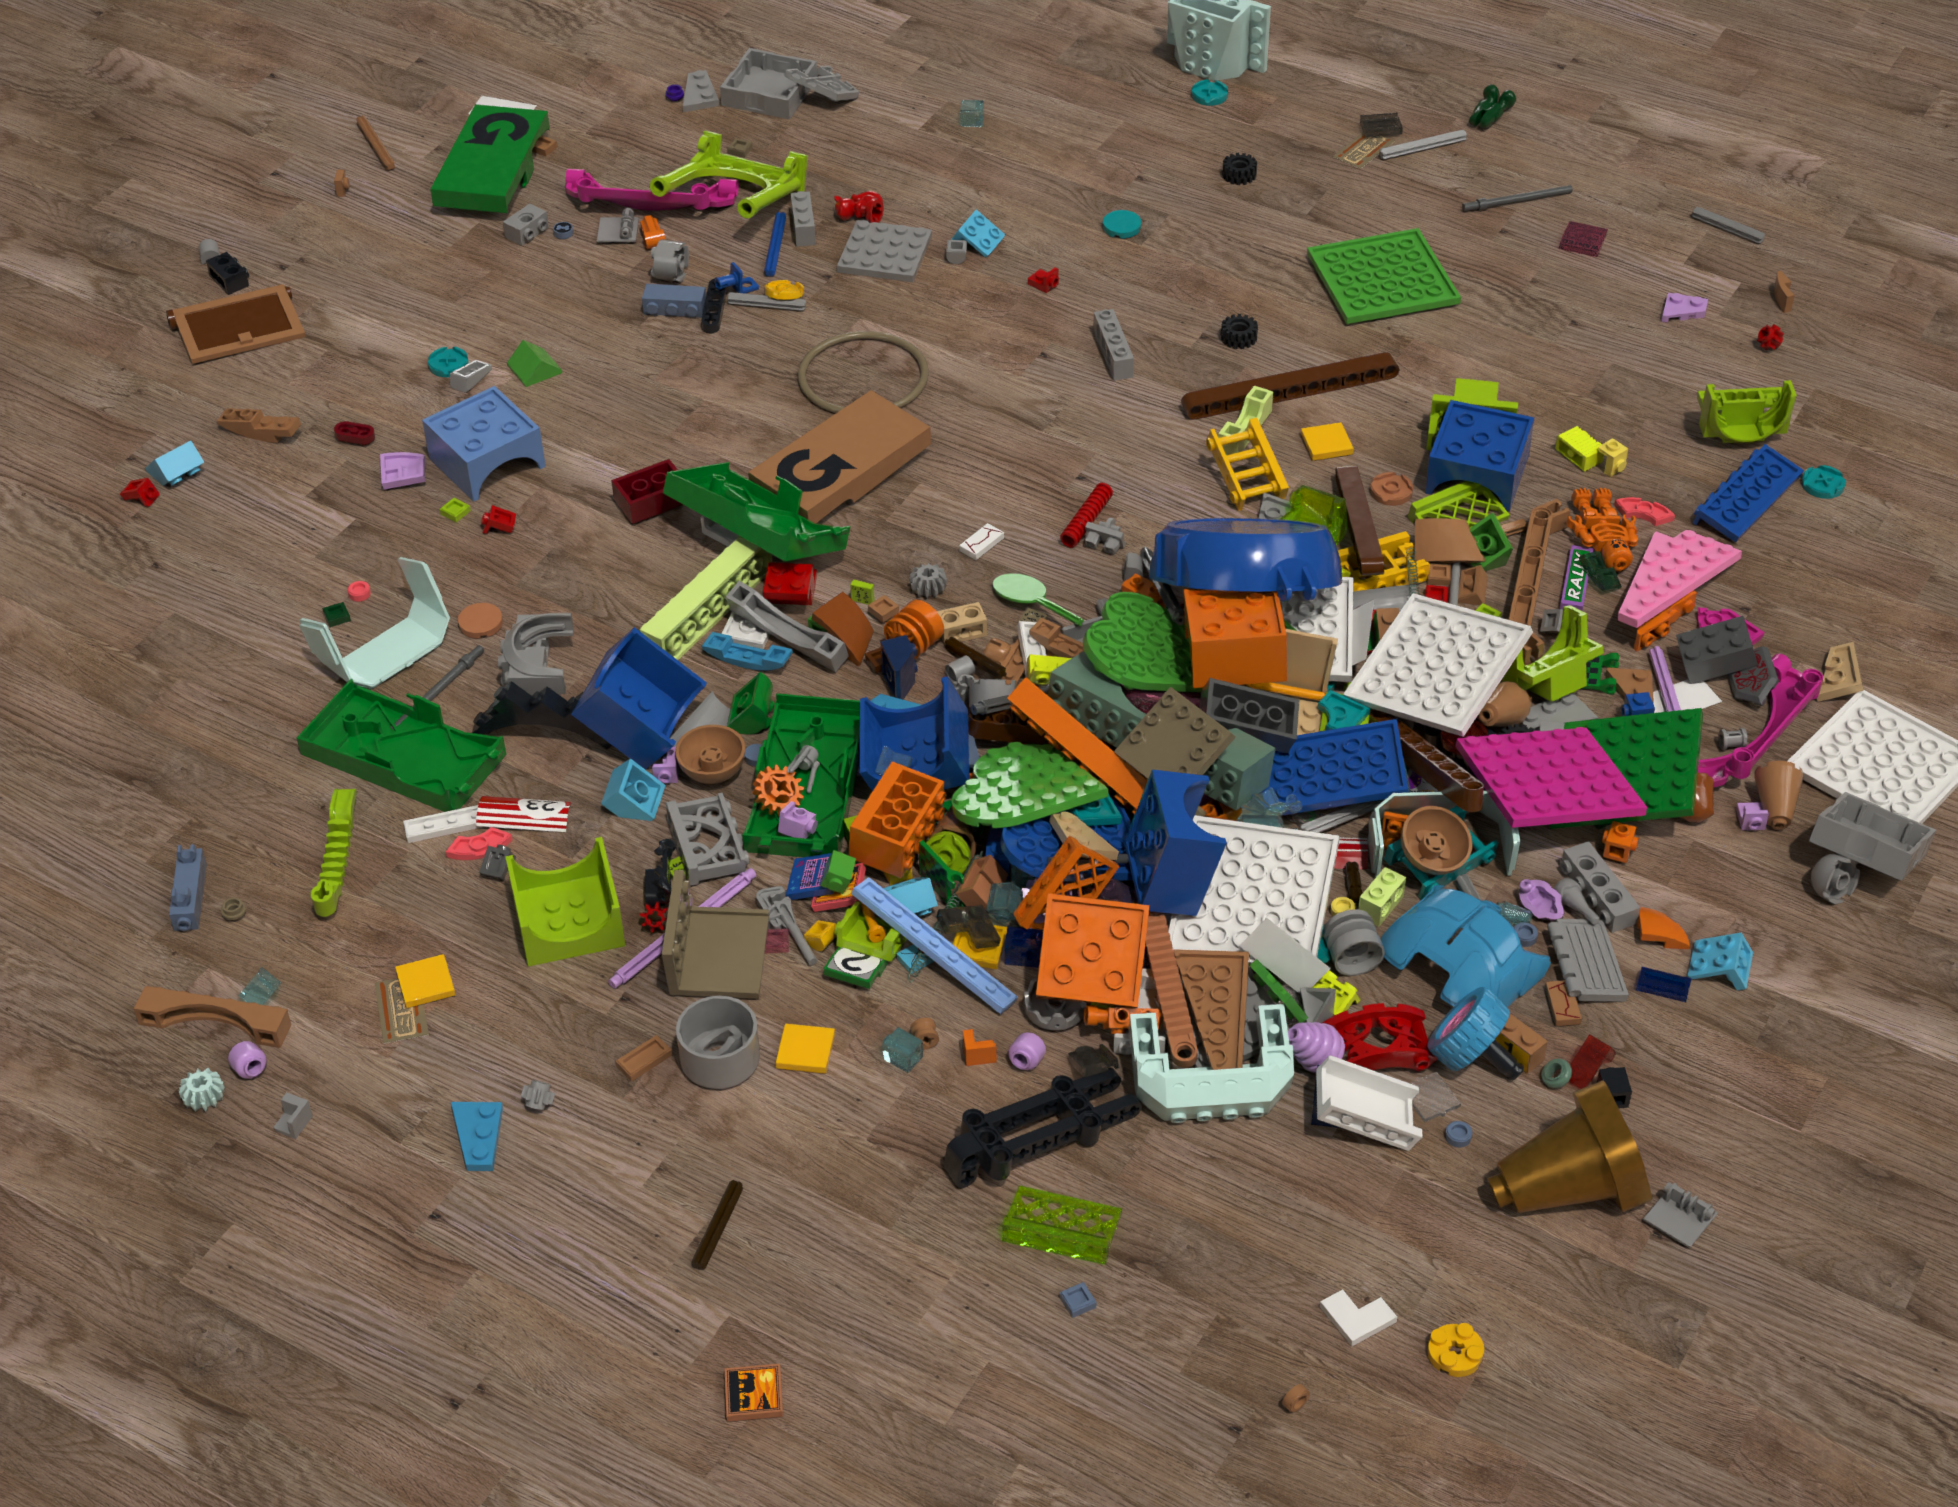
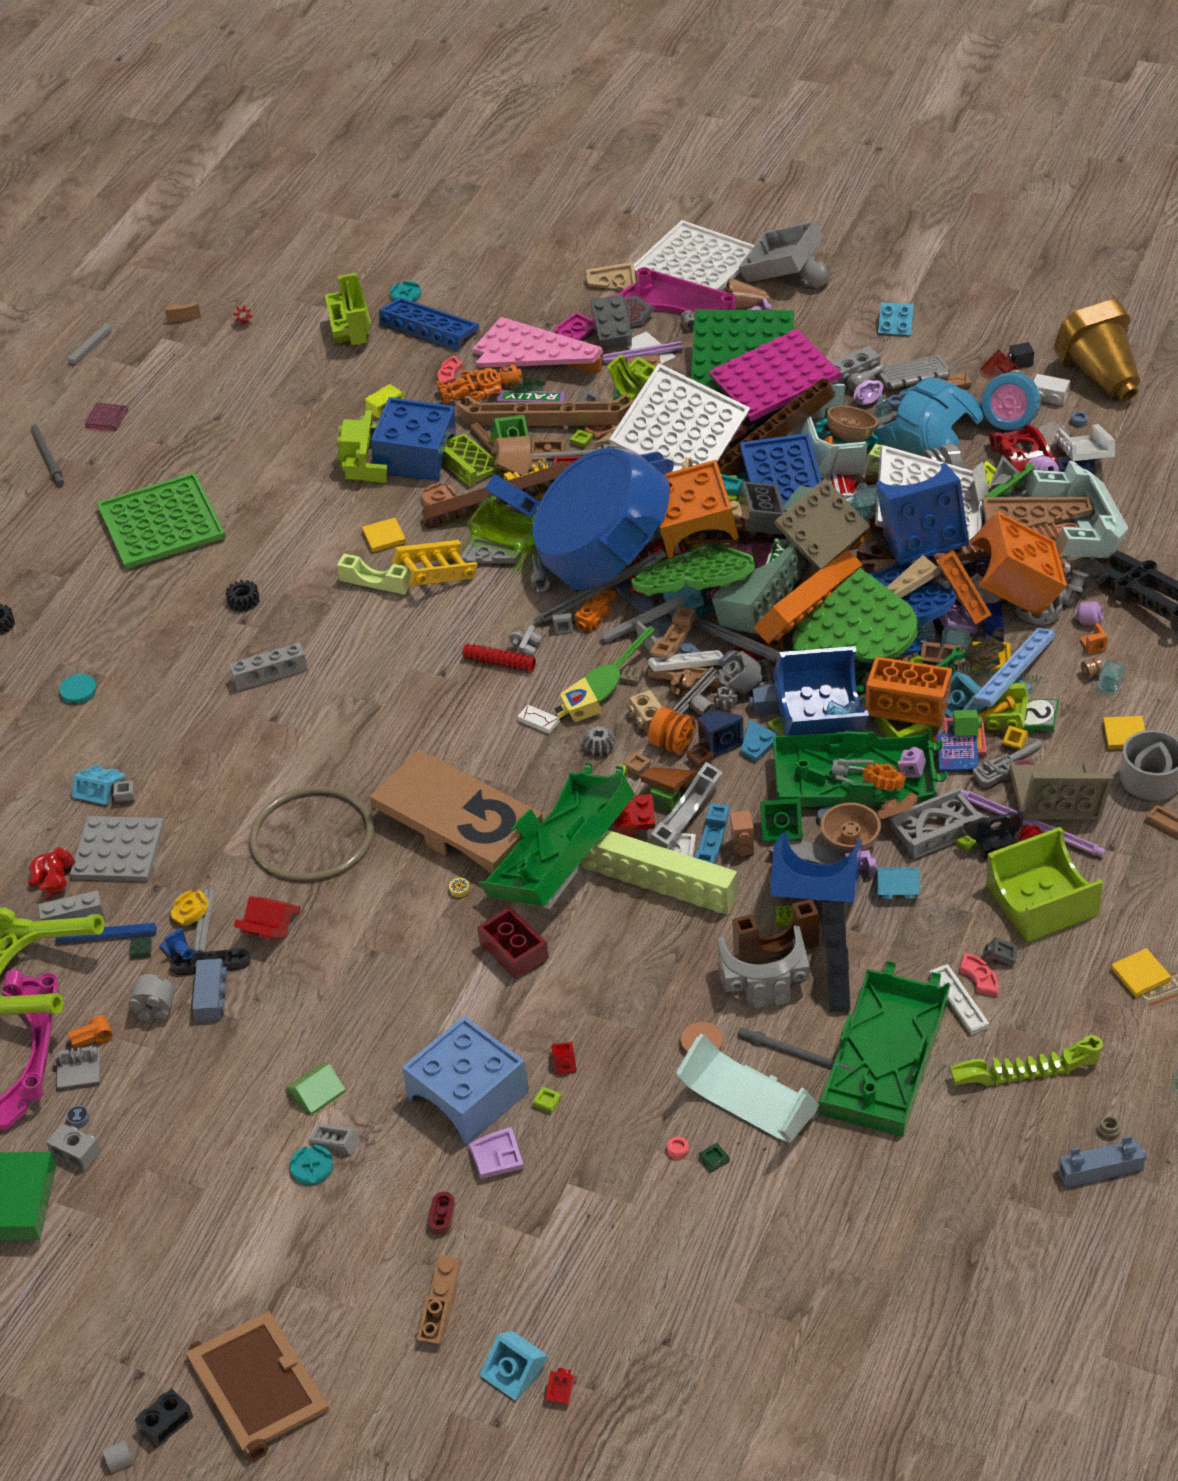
camera: 95 degrees left, 0 degrees up
sticker [476,796,571,832] -> none
neon yellow bracket [1027,654,1072,685] -> none
red bracket [1028,267,1059,293] -> none
reddish brown beam [1181,352,1400,420] -> none
light yellow bracket [1598,439,1628,477] -> none
blue brick [1621,692,1655,716] -> none
clear blue tile [1636,967,1692,1002] -> none
orange brick [1637,907,1690,949] -> none
lavender wing [1662,293,1708,322] -> none
none -> dark green tile [130,937,152,959]
none -> red bracket [234,896,301,940]
none -> tile [449,878,470,898]
none -> blue slope [485,474,540,518]
none -> light yellow torso [554,677,603,722]
none -> nougat piece [730,810,754,857]
none -> reddish brown arch [732,899,819,964]
none -> nougat plate [878,793,918,819]
none -> white brick [1034,374,1070,406]
none -> light grey connector [1062,570,1088,606]

